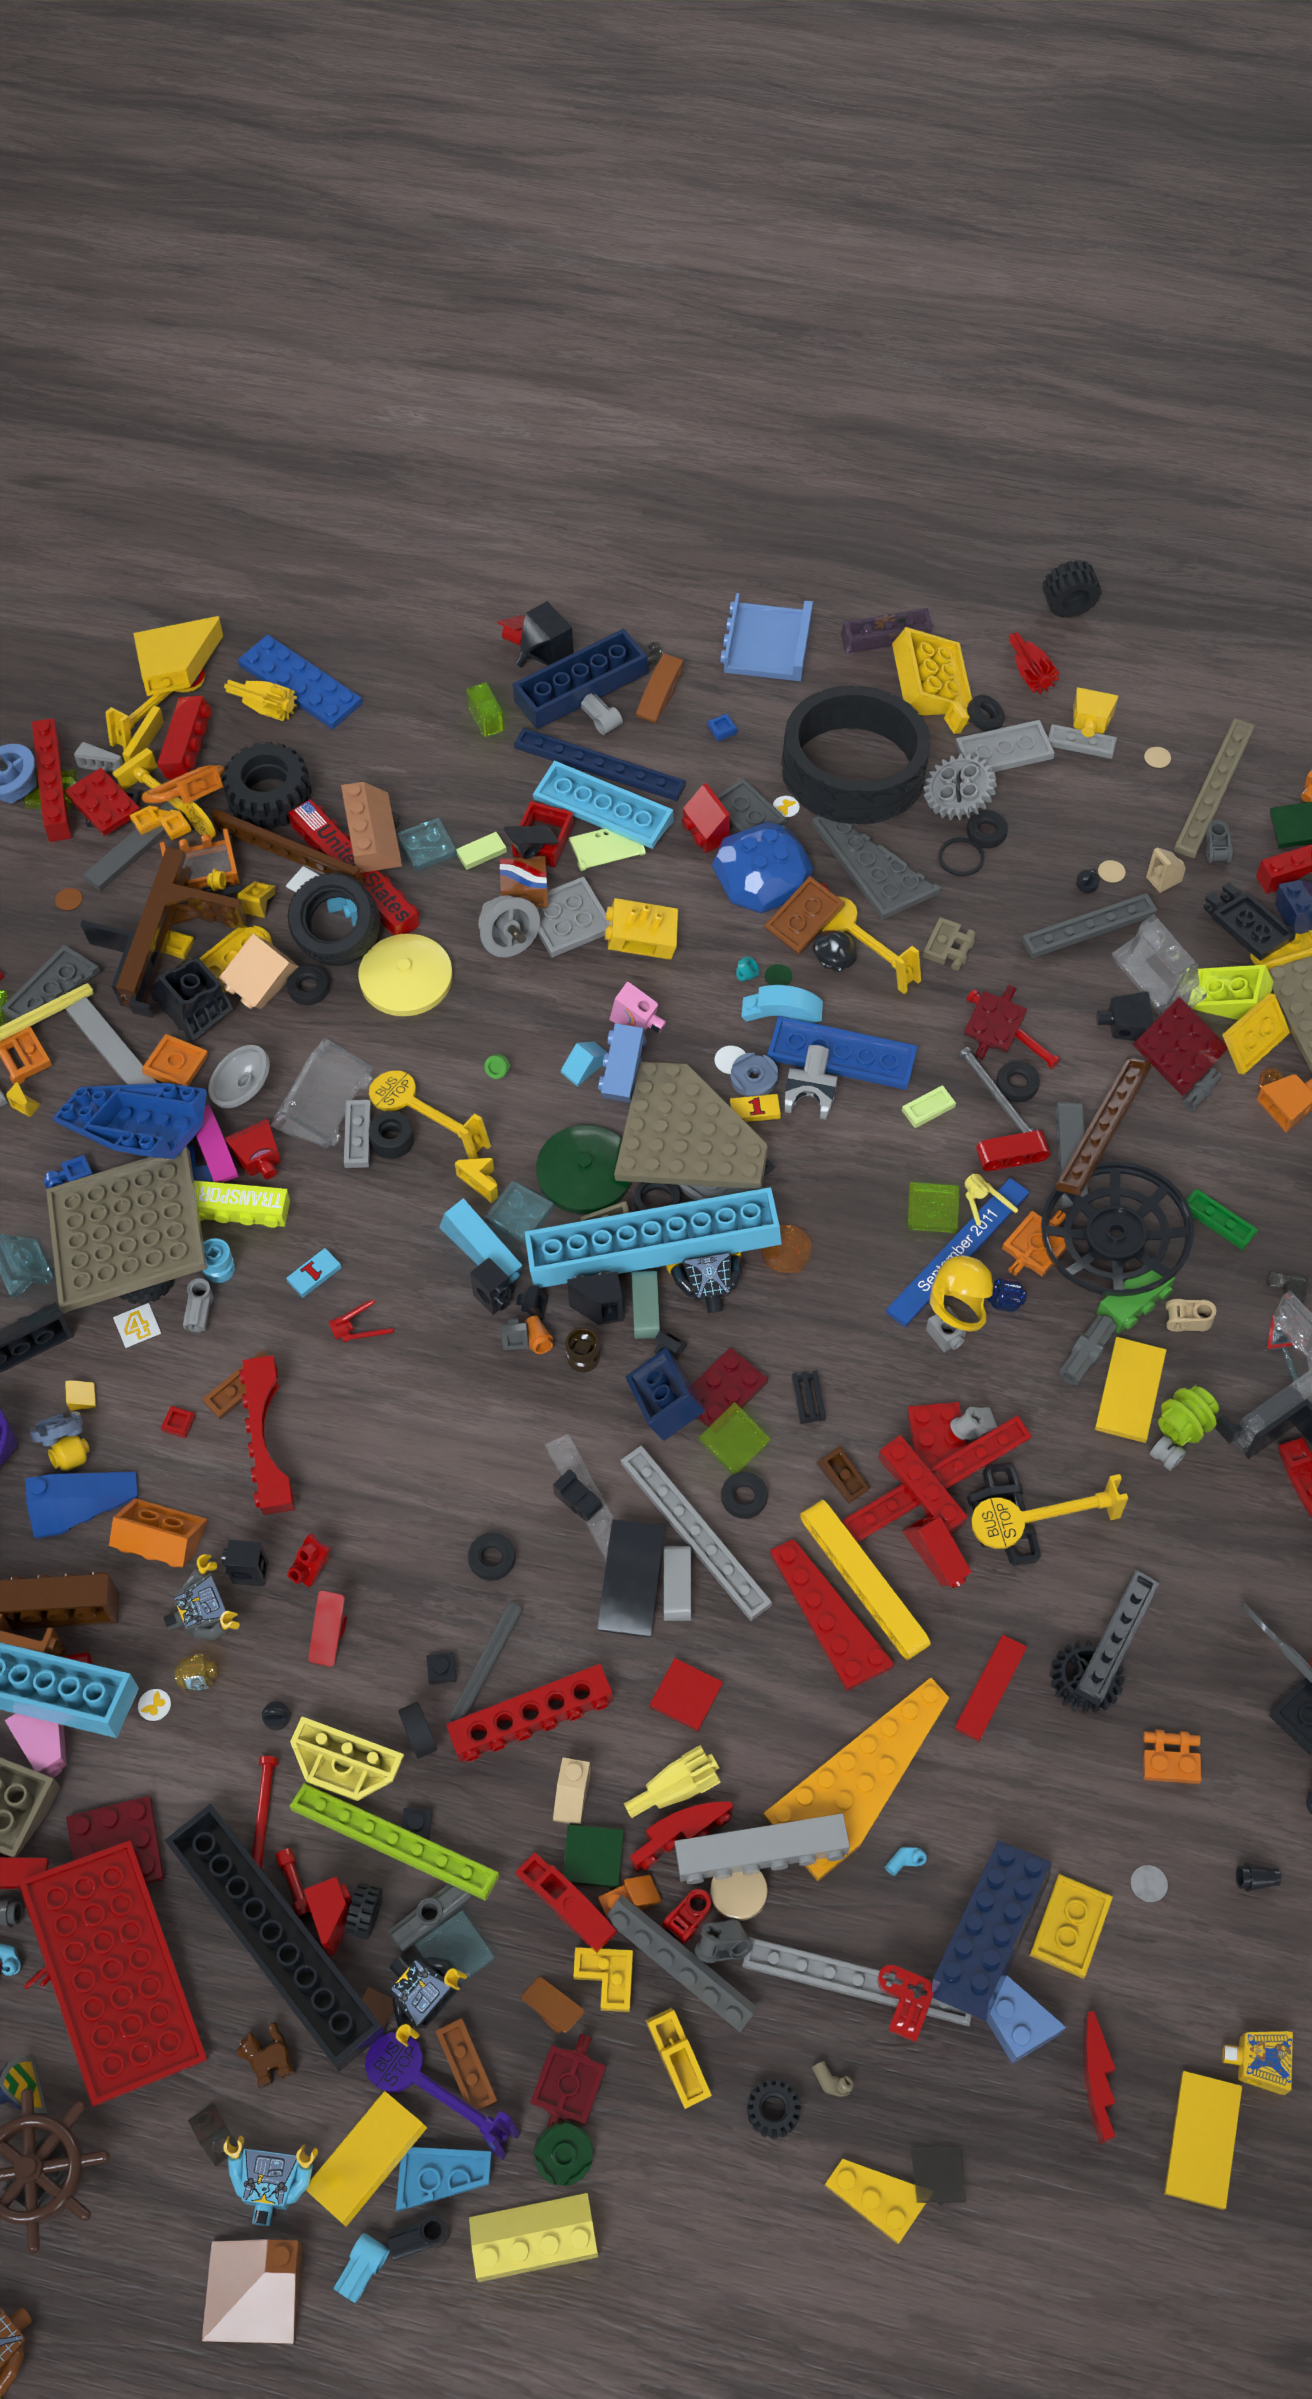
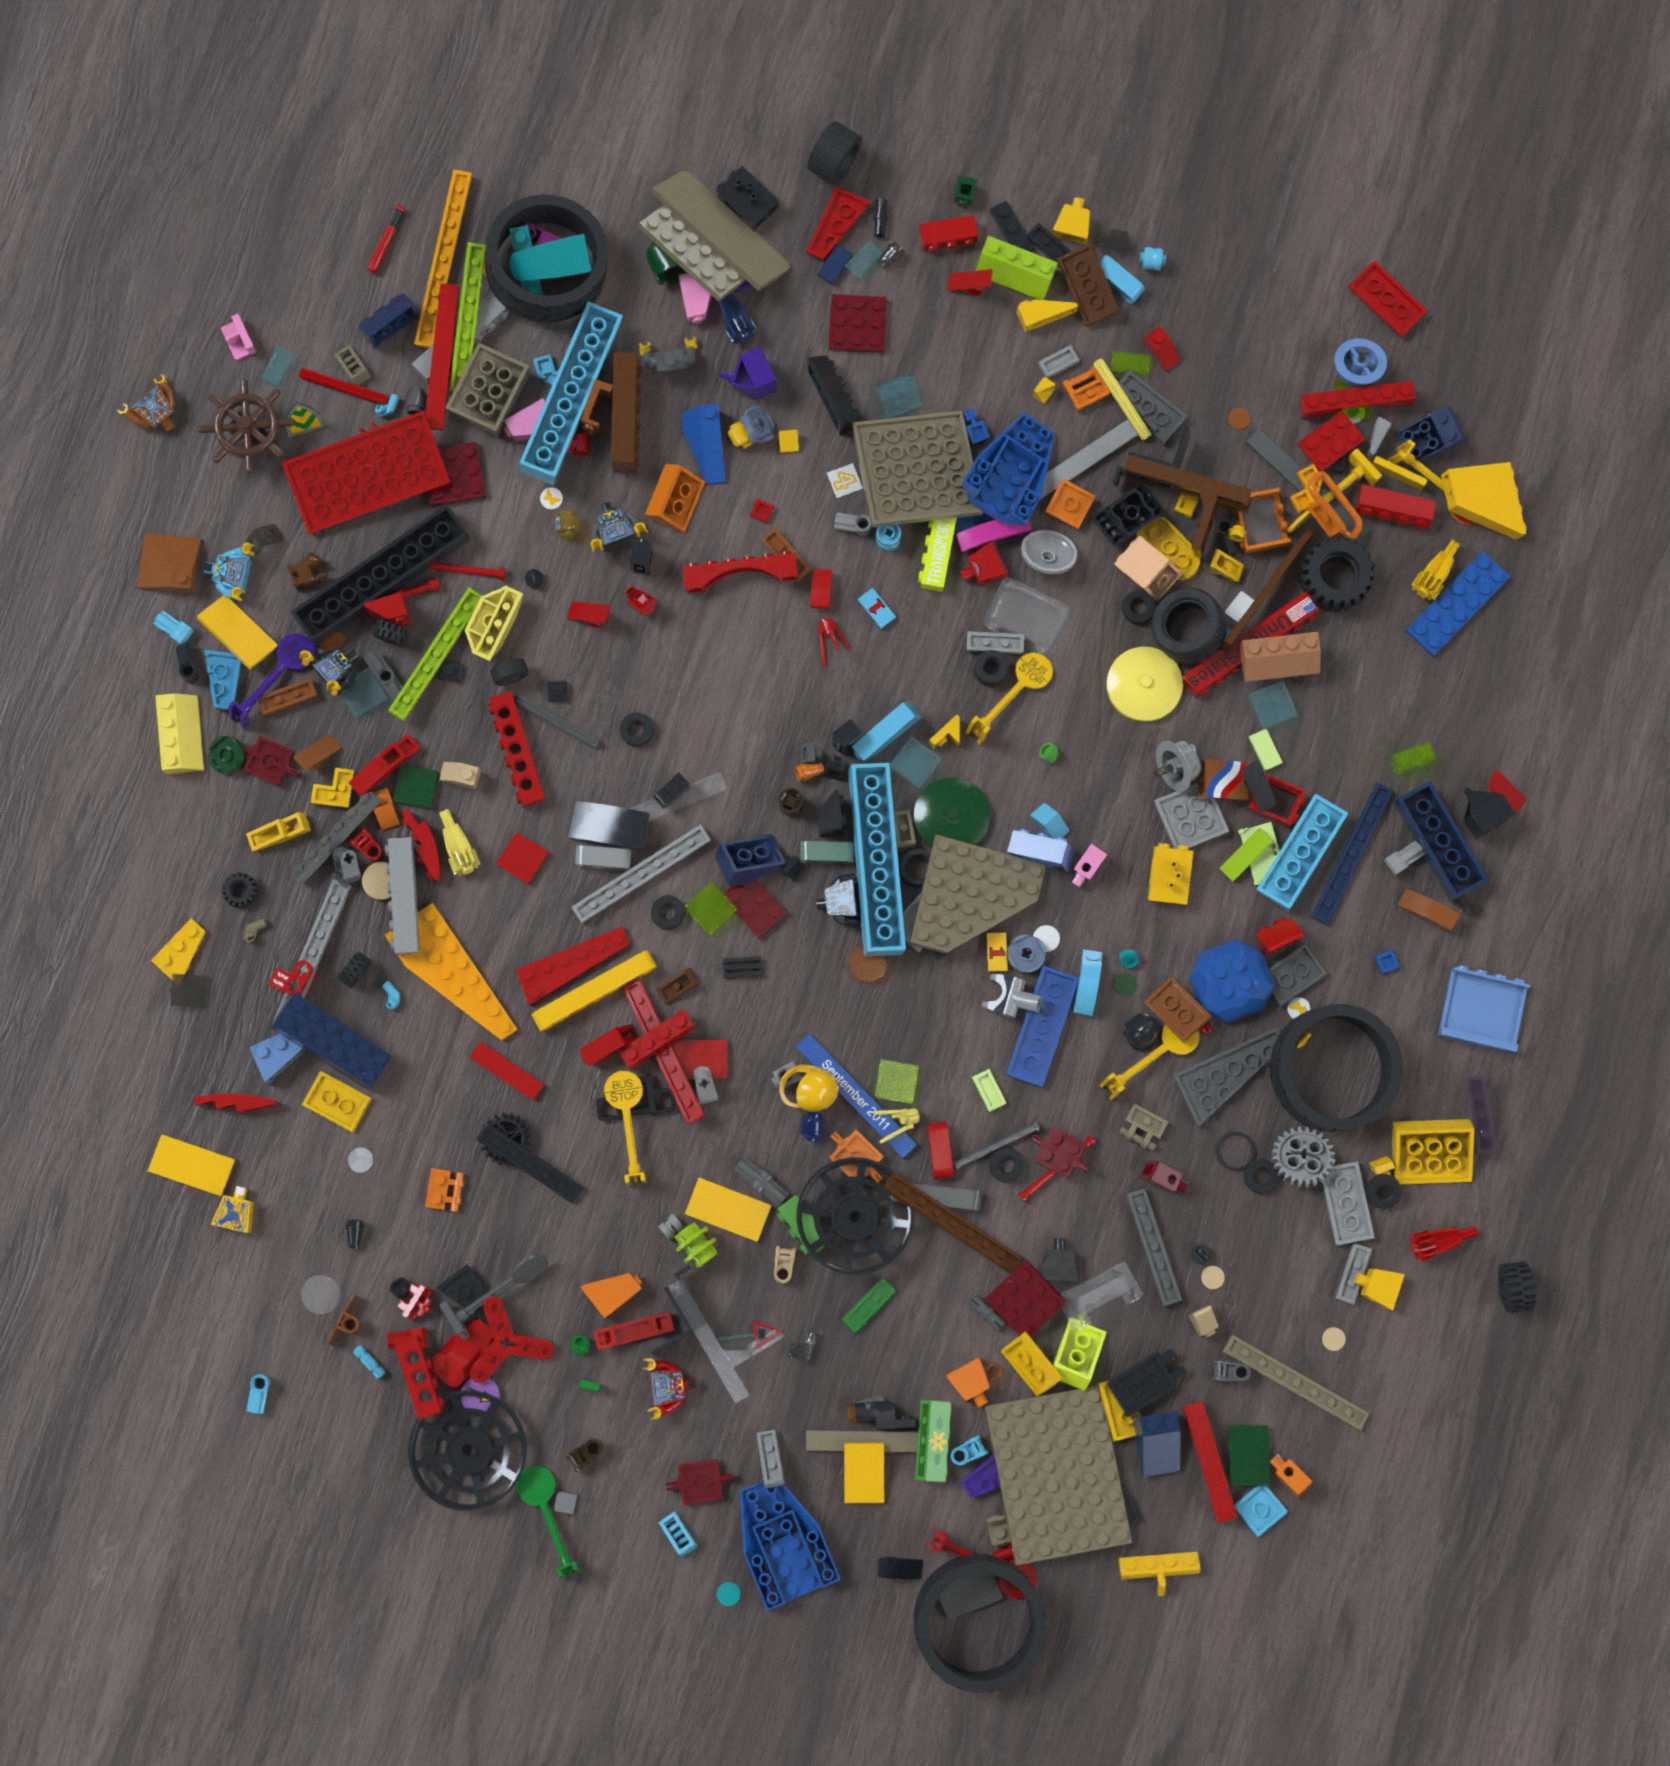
camera: 90 degrees right, 20 degrees up
none -> black tyre [338,952,372,988]
none -> orange slope [580,1273,643,1319]
none -> red slope [810,569,833,609]
none -> dark red torso [1140,1161,1189,1193]
none -> lime tile [1219,827,1274,882]
none -> dark blue slope [1397,405,1468,462]

